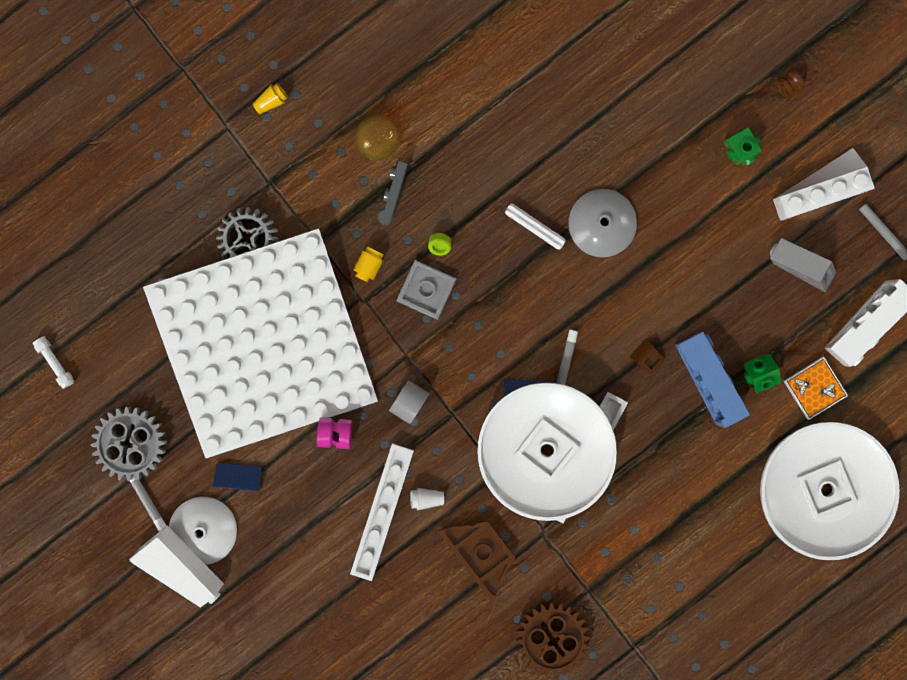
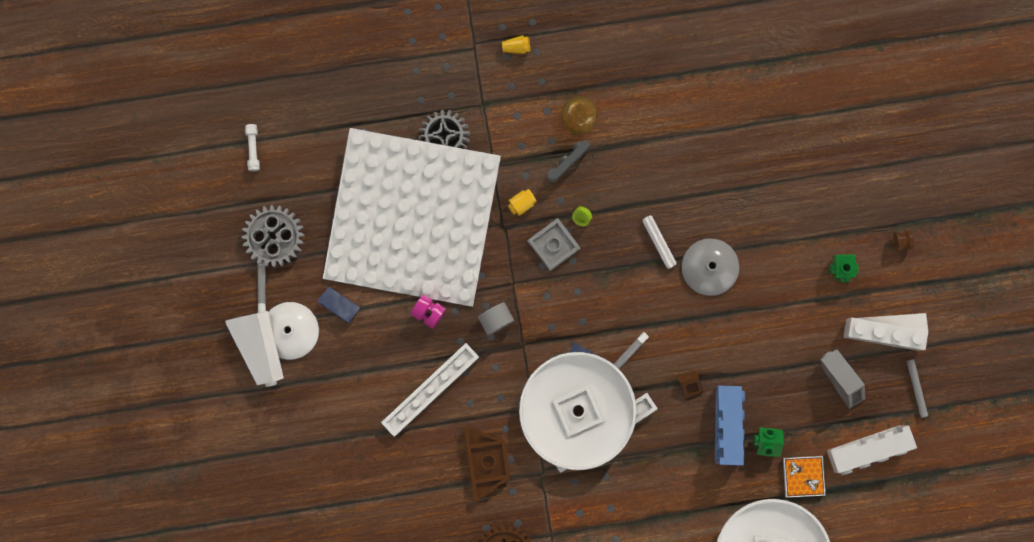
camera: 25 degrees right, 5 degrees down
white cone [410,488,444,511] -> none

